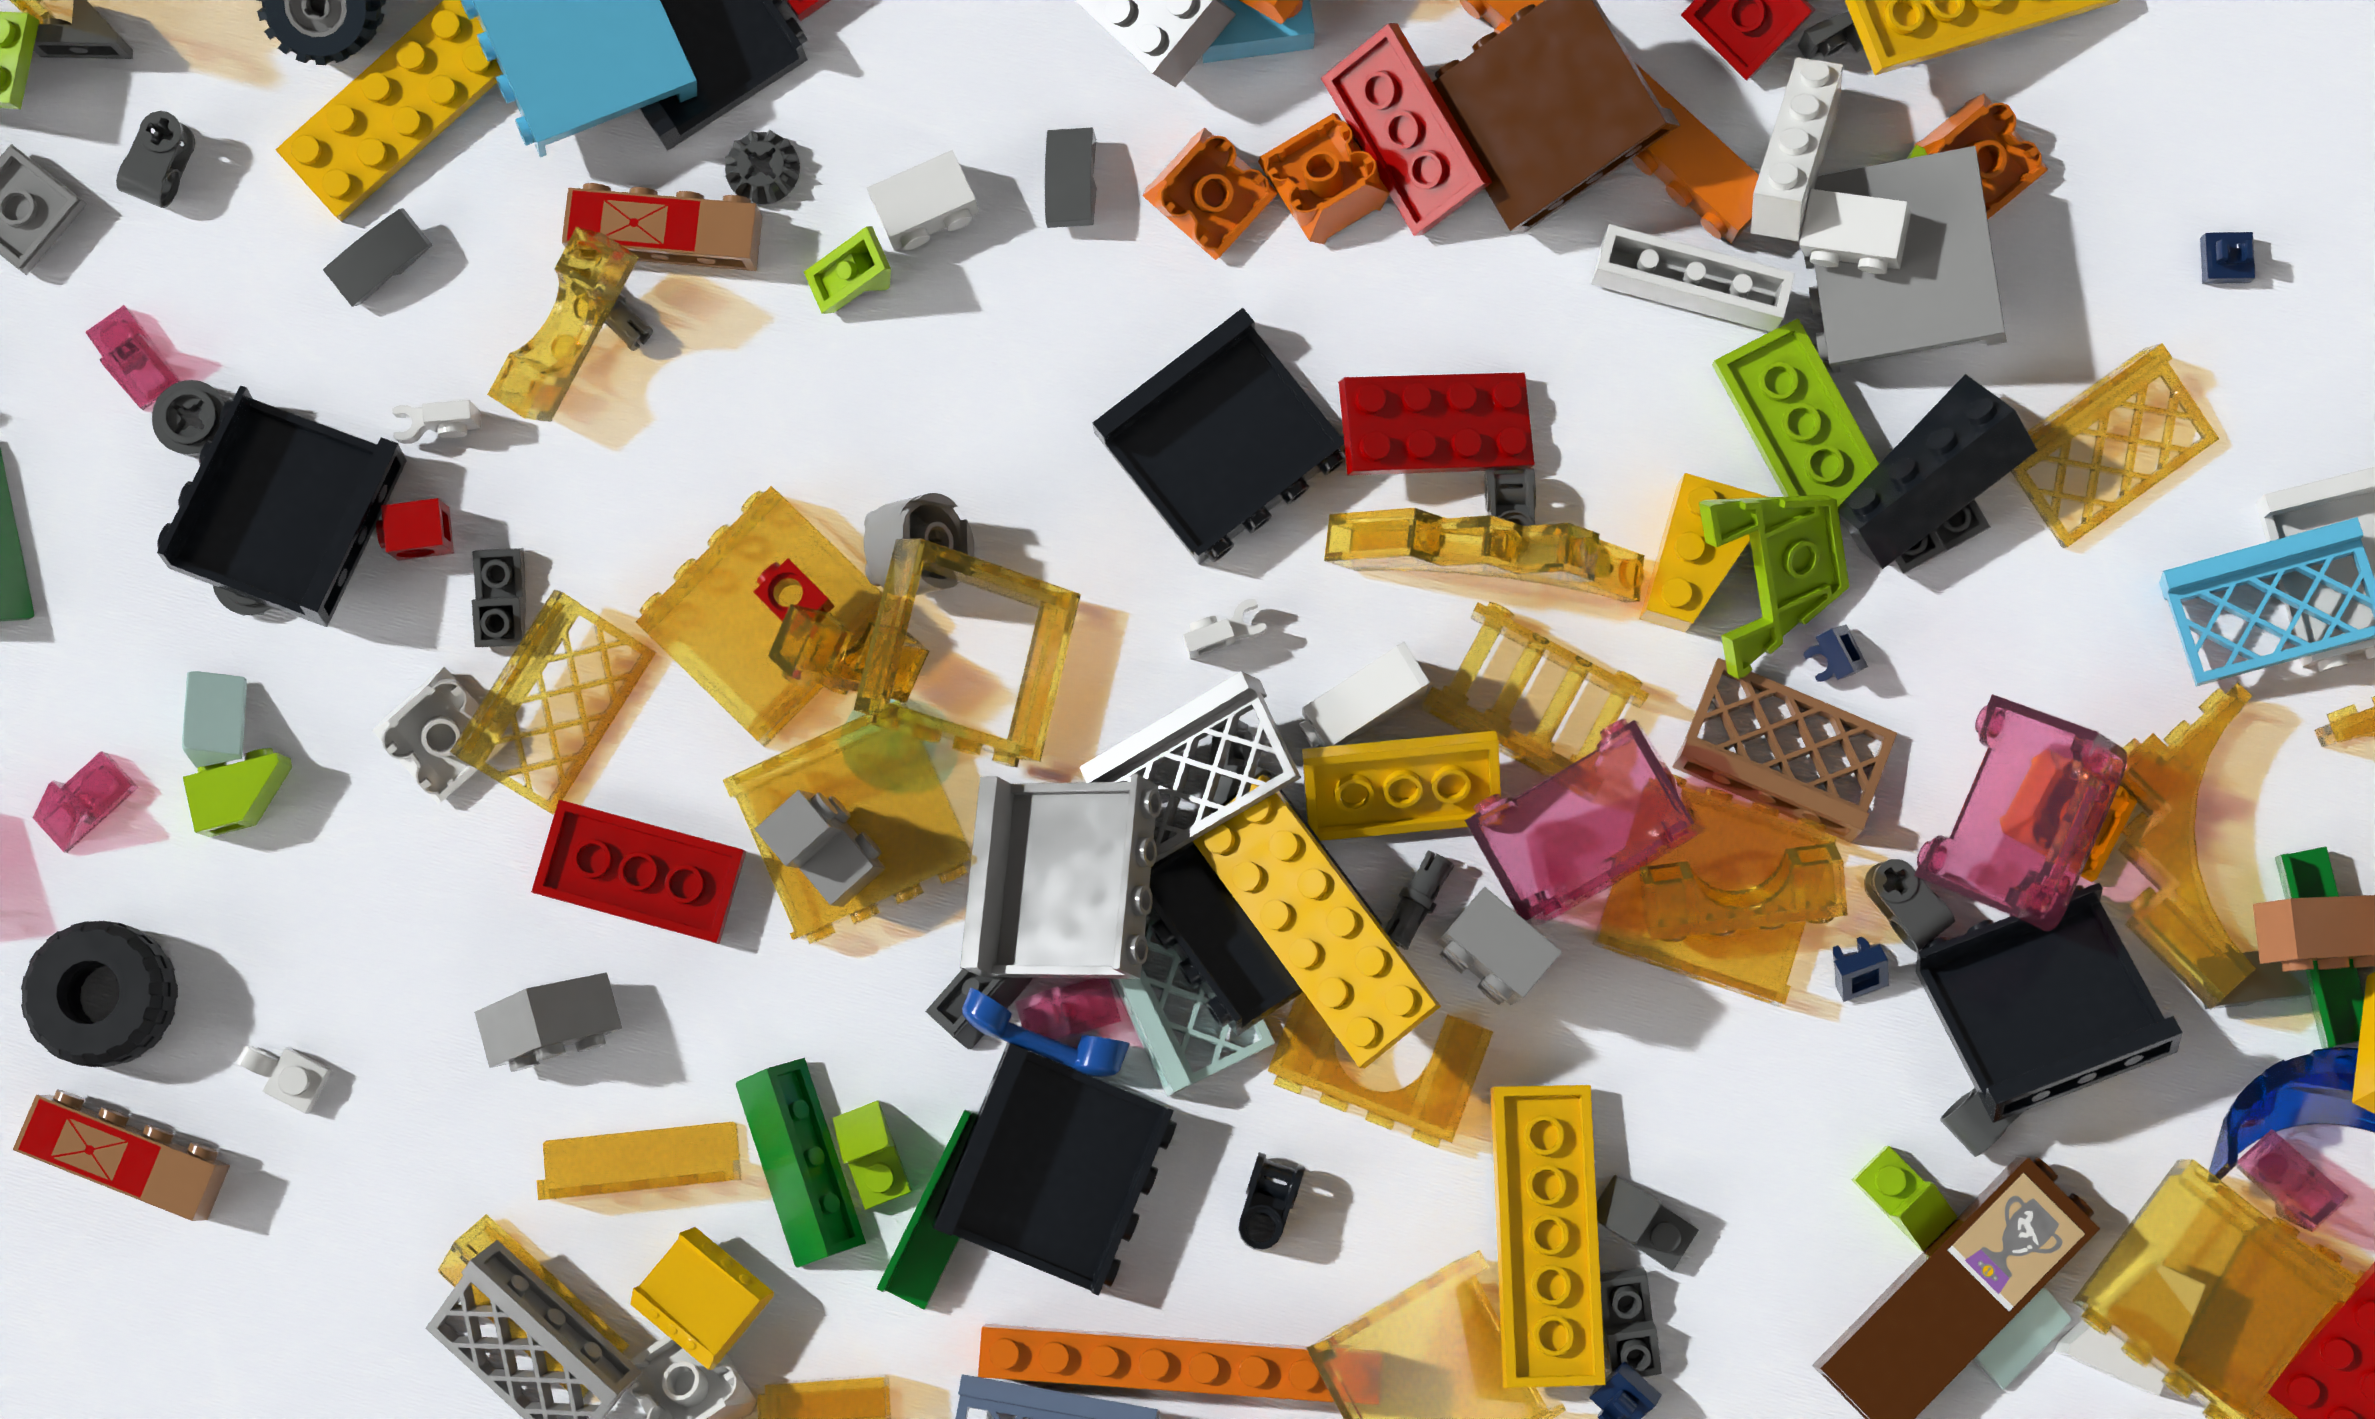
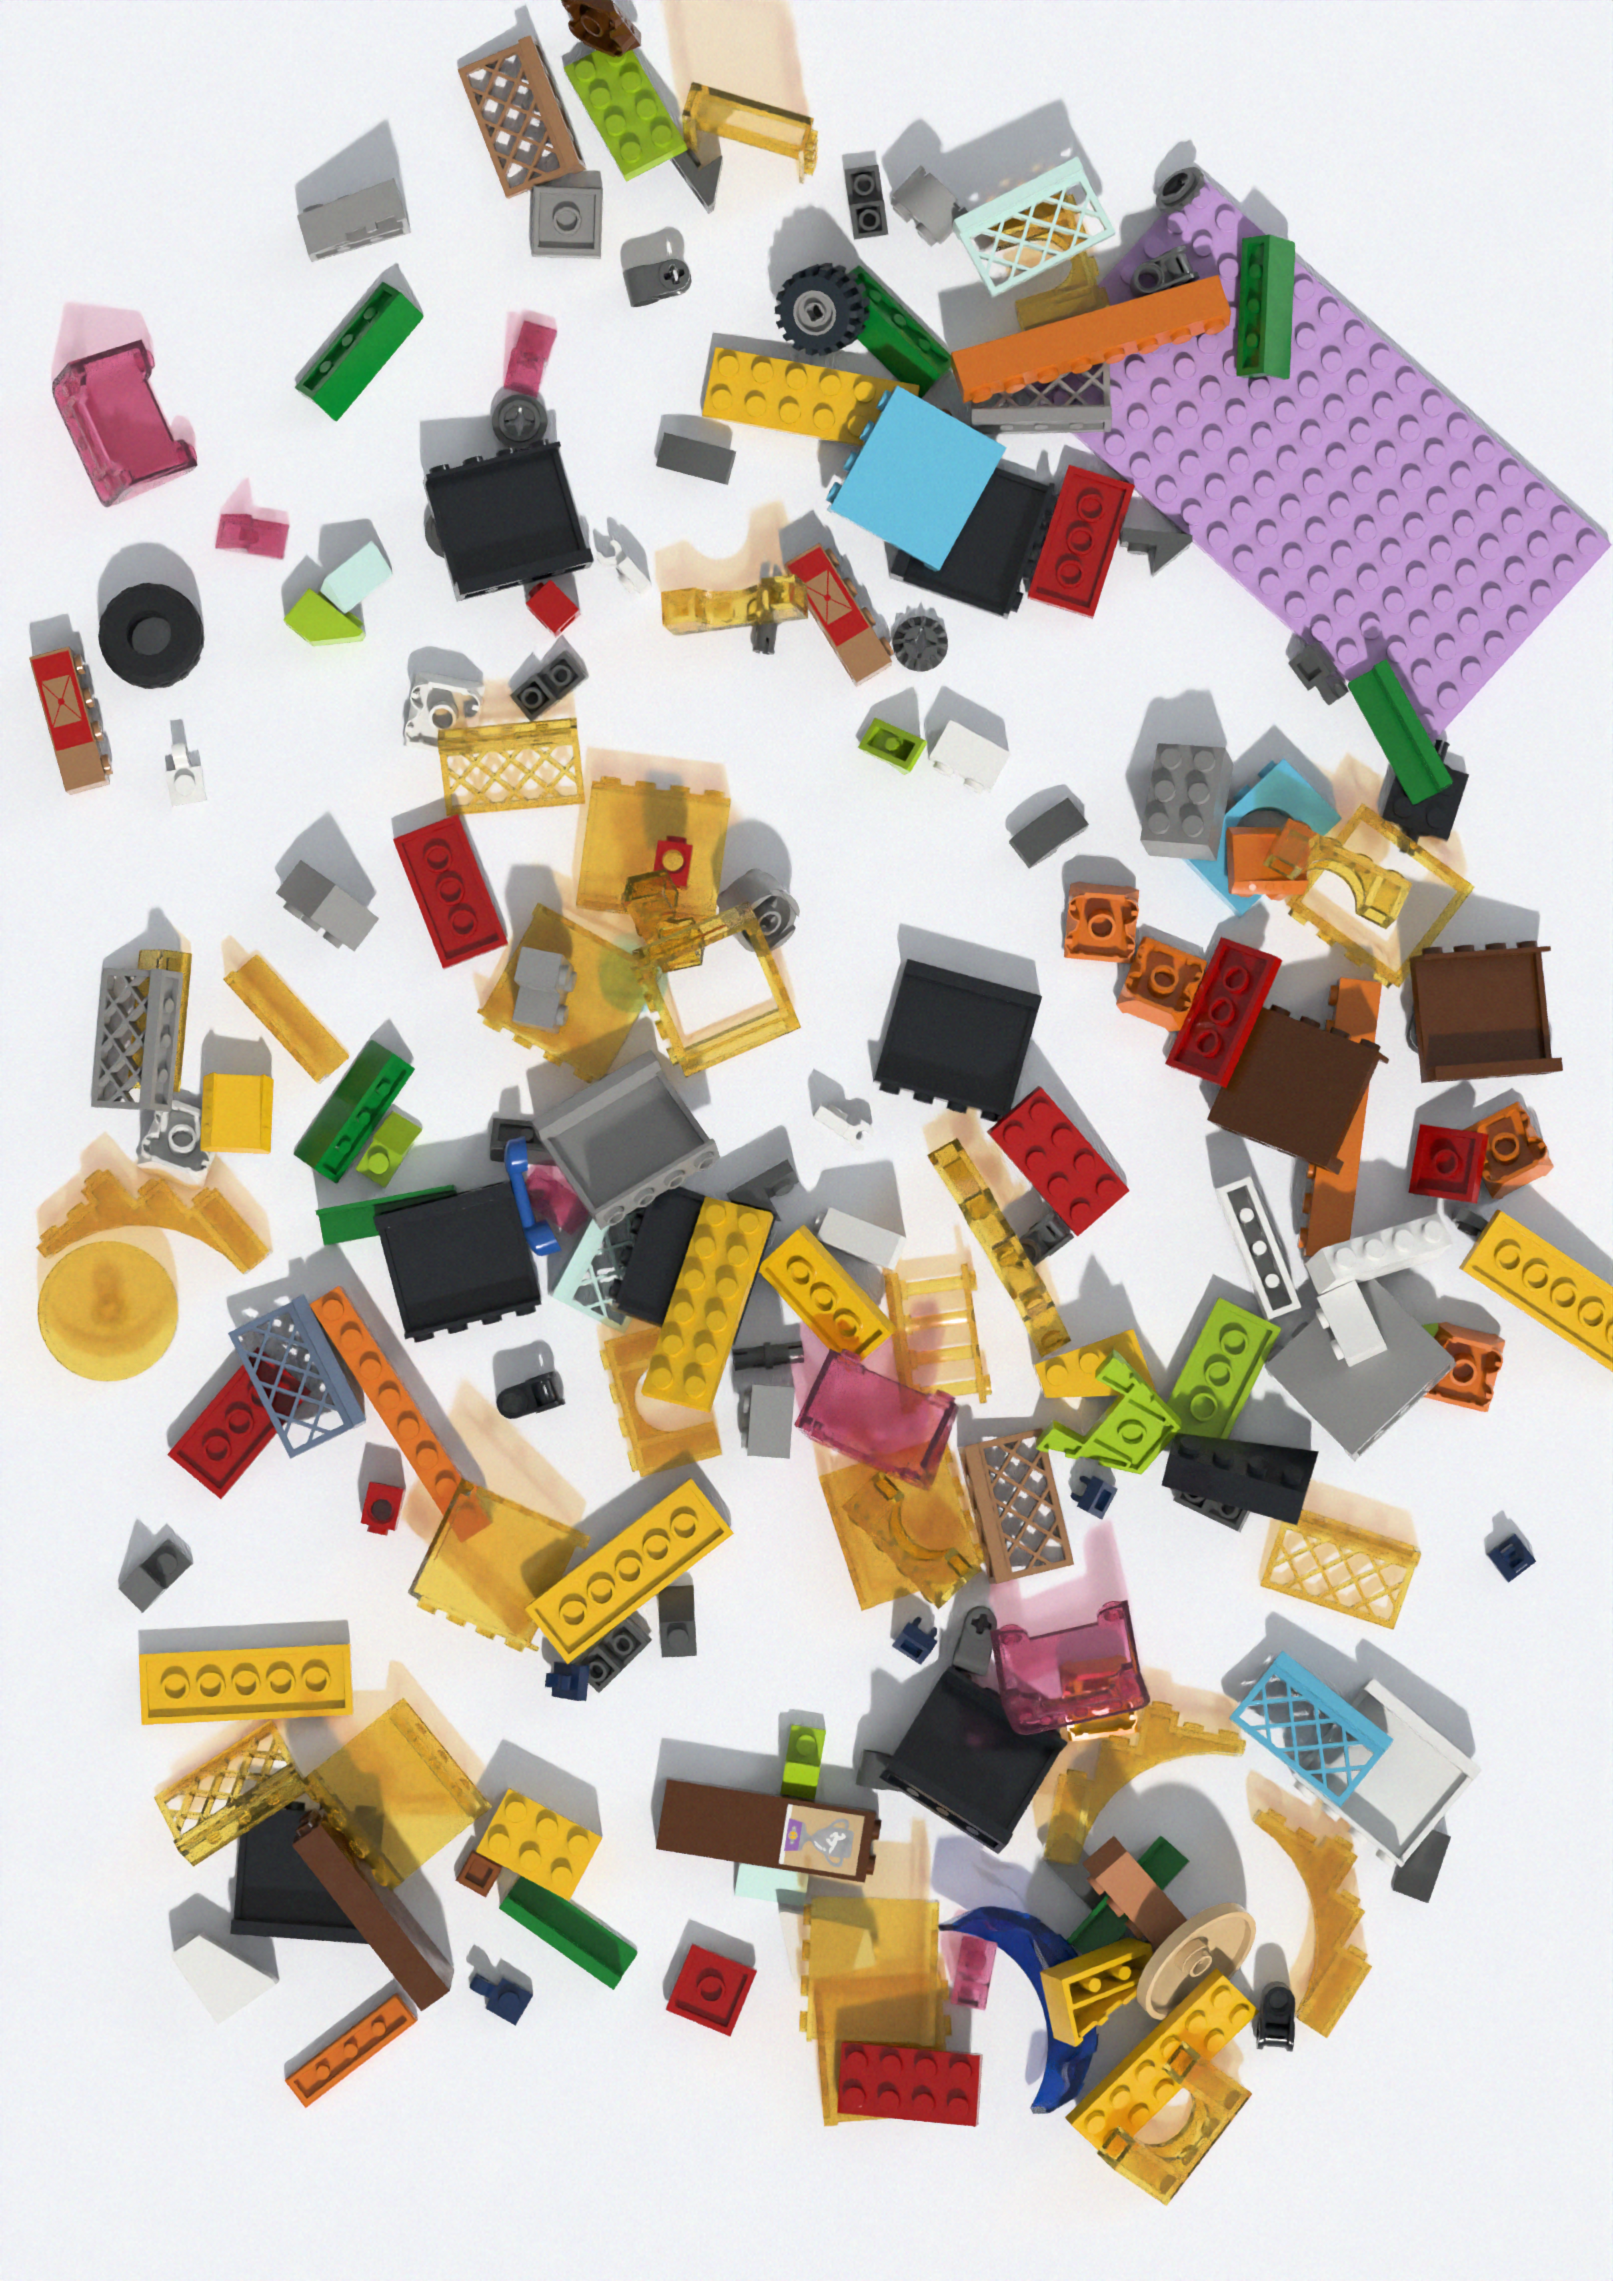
camera: 45 degrees right, 5 degrees up
fence [1080,671,1301,863] -> none

